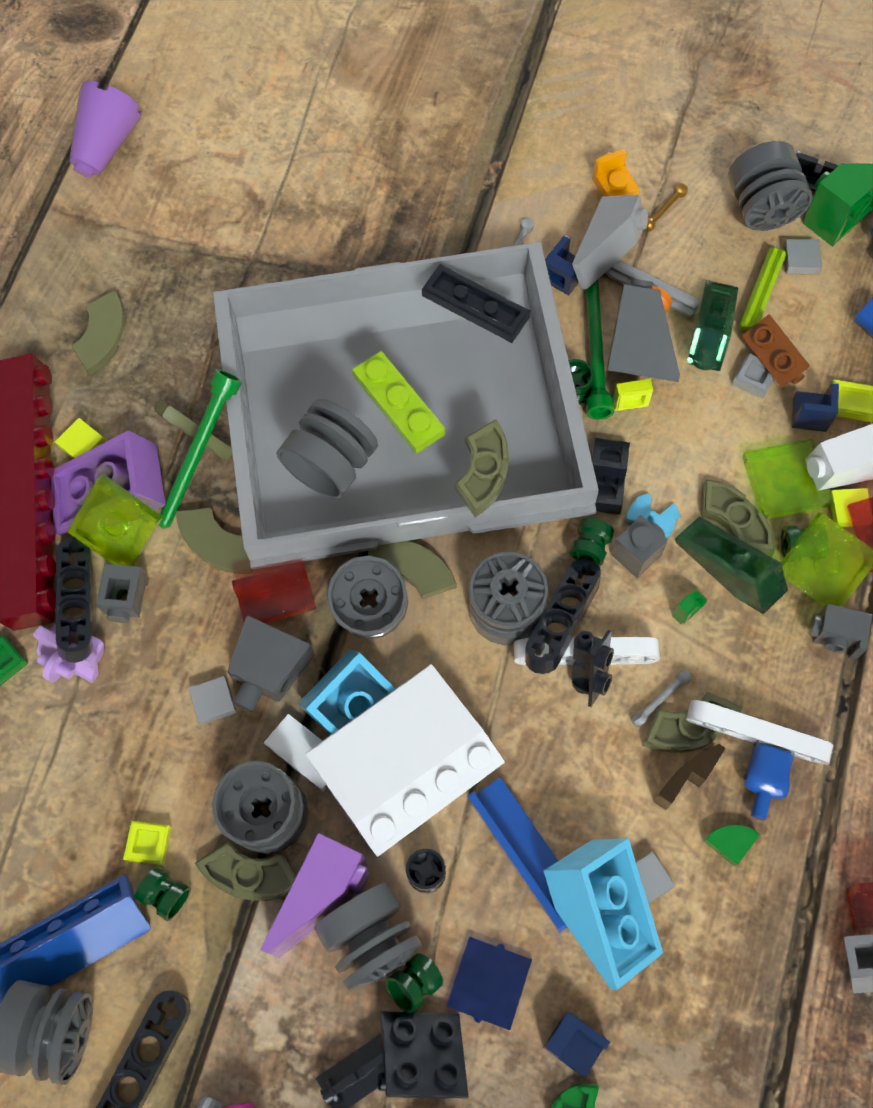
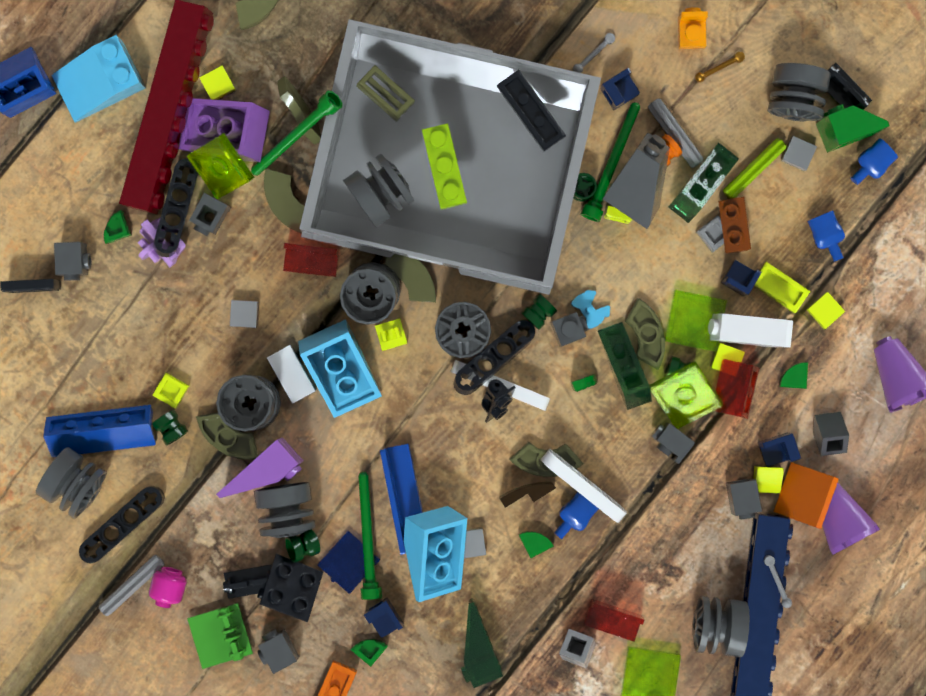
camera: 20 degrees right, 20 degrees up
dark grey torso [228,615,314,713] -> none
white slope [305,664,505,857] -> none
black wheel [406,849,446,894] -> none
olive tile [455,419,509,518] -> none
light grey slope [572,195,648,289] -> none
black slope [592,438,630,514] -> none
light grey hinge [631,670,691,727] -> none
none -> olive tile [356,65,415,122]
none -> green piece [358,471,382,600]
none -> neon yellow tile [375,318,408,351]
none -> clear green slope [461,598,503,688]

